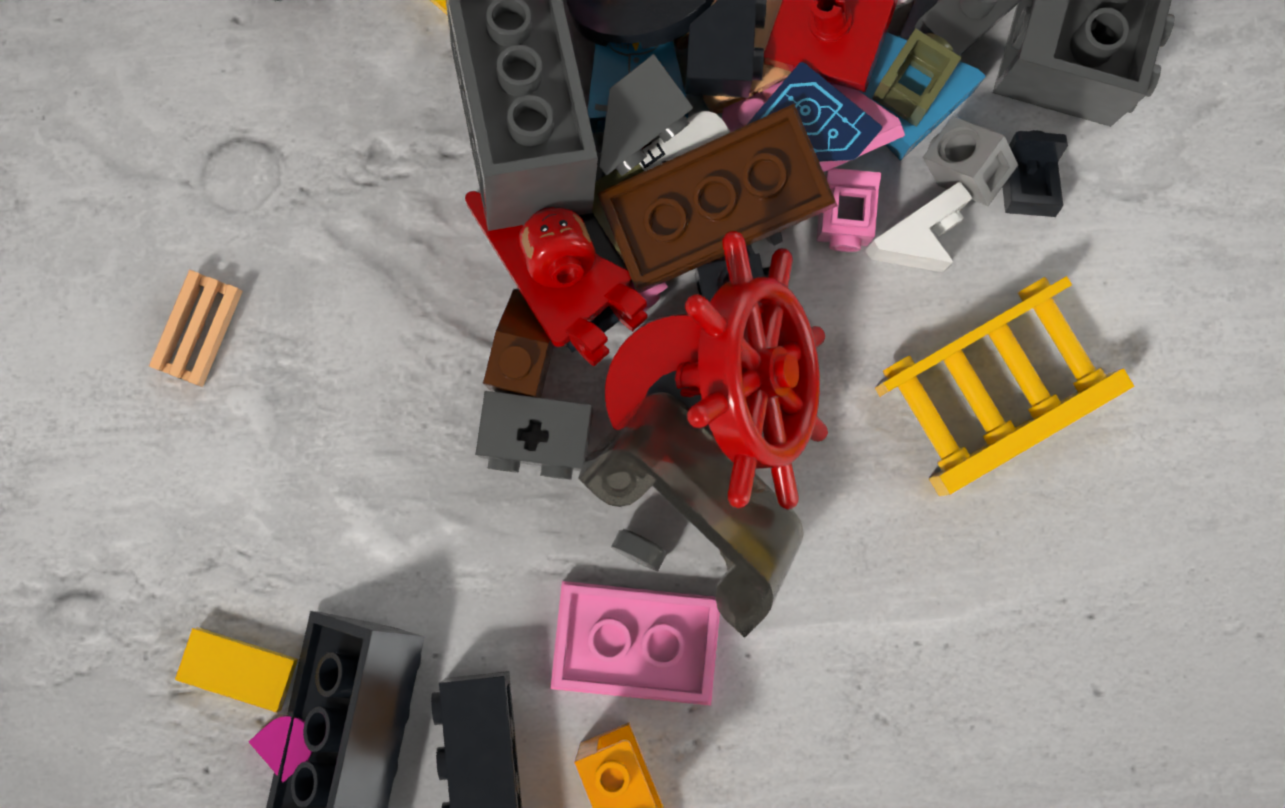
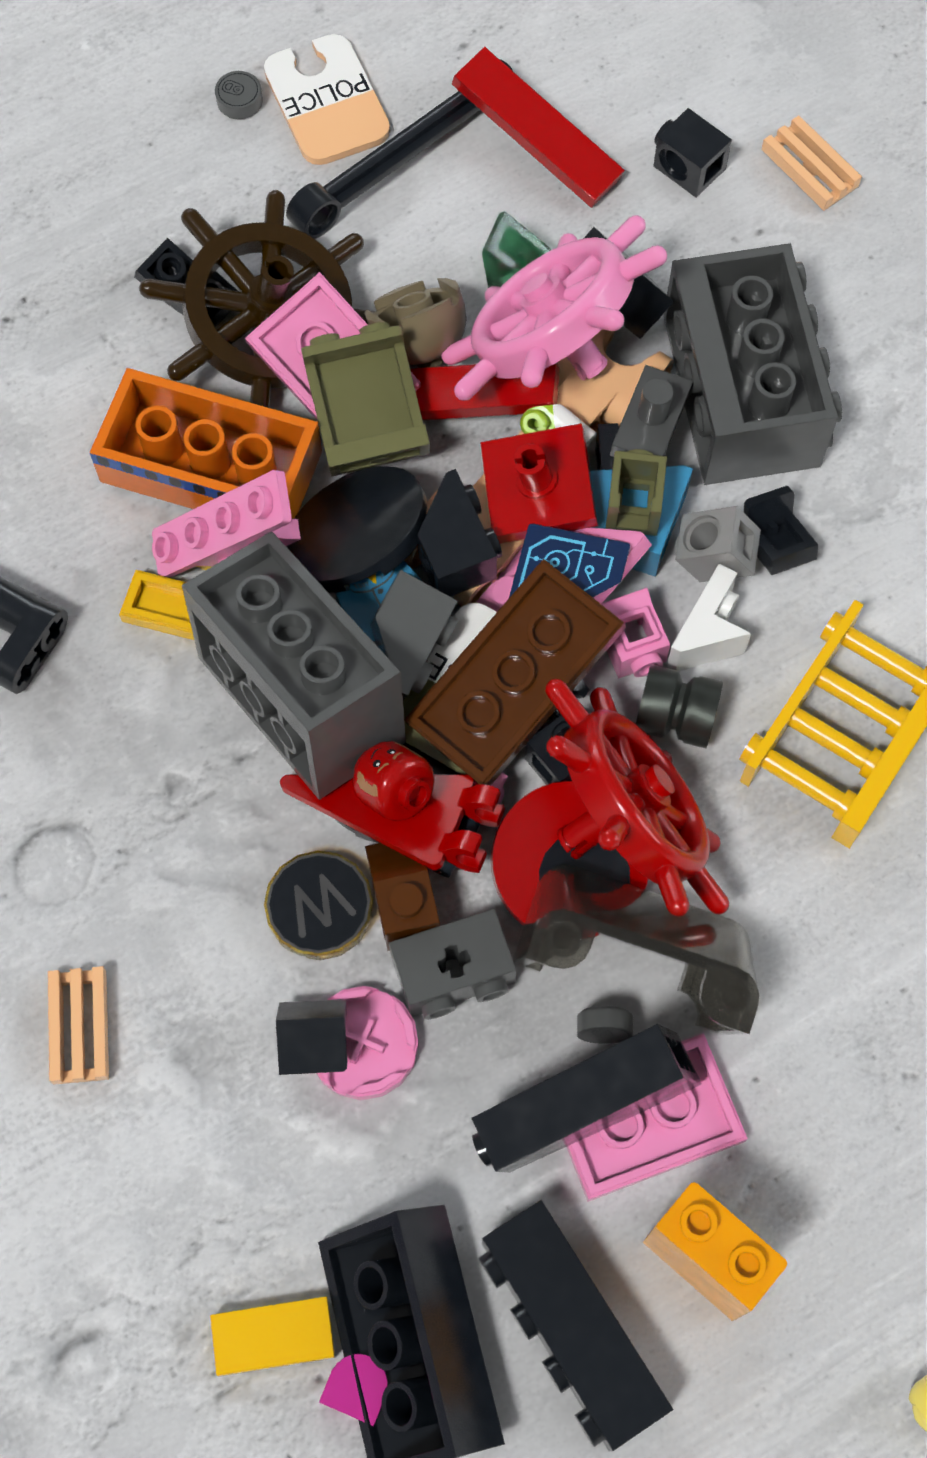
camera: 25 degrees left, 15 degrees down
none -> black tile [264,850,374,961]
none -> black panel [276,999,348,1075]
none -> bright pink tile [316,986,419,1100]
none -> black slope [472,1024,702,1173]
none -> pearl dark grey wheel [636,664,723,749]

